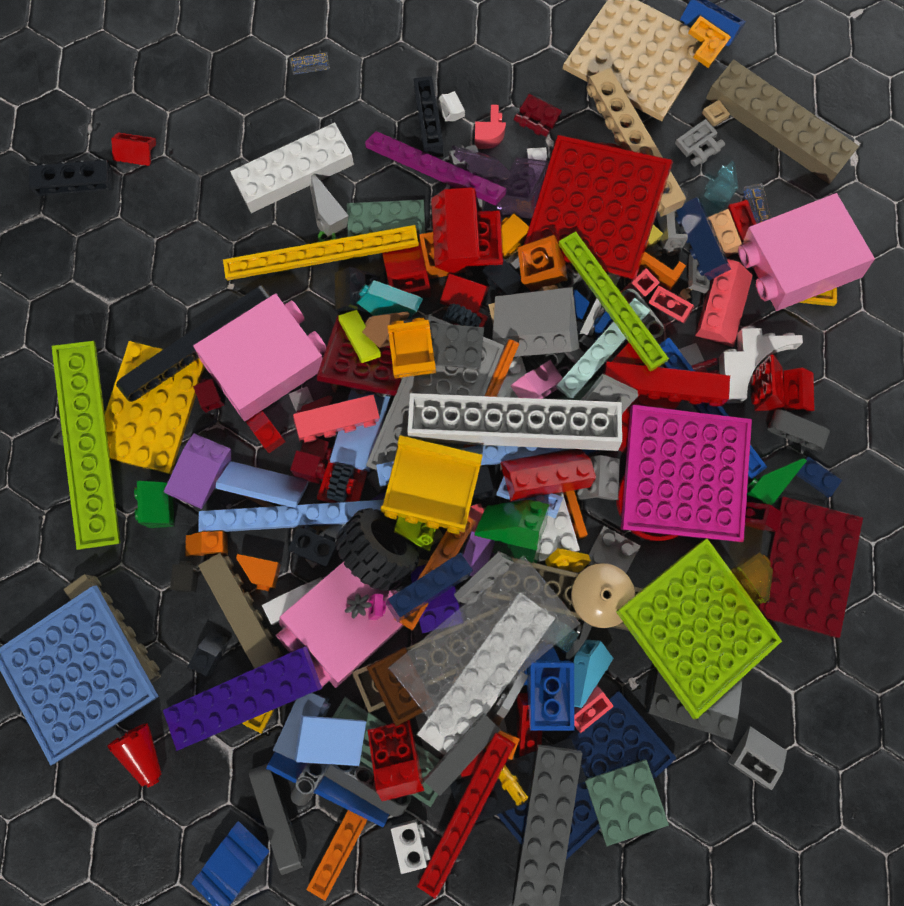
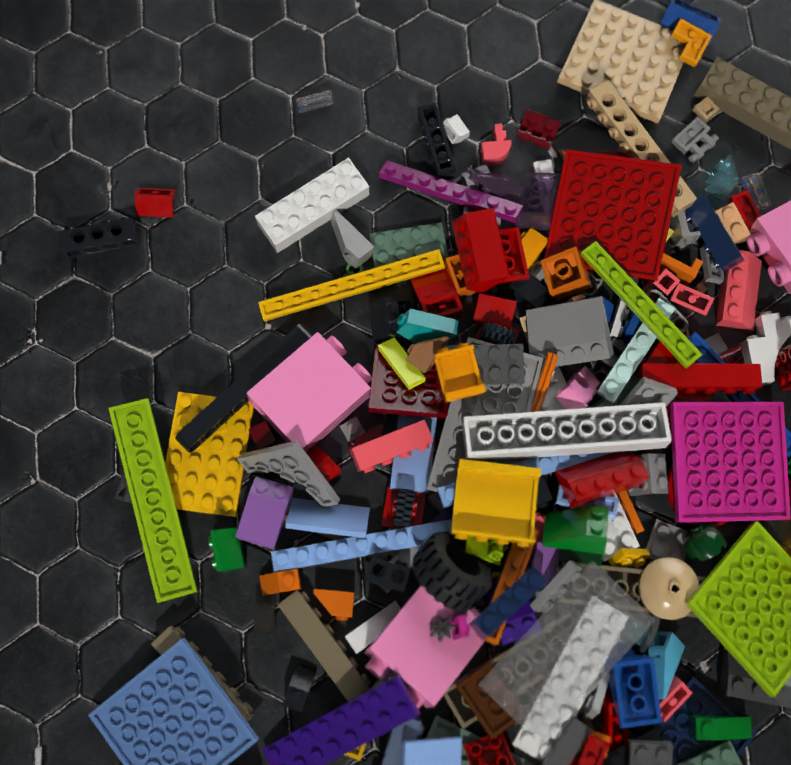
camera: 10 degrees left, 0 degrees up
dark red brick [290,438,333,484] -> none
none -> light grey plate [237,441,340,507]
none -> dark green cylinder [684,524,727,561]
none -> green slope [689,715,752,740]

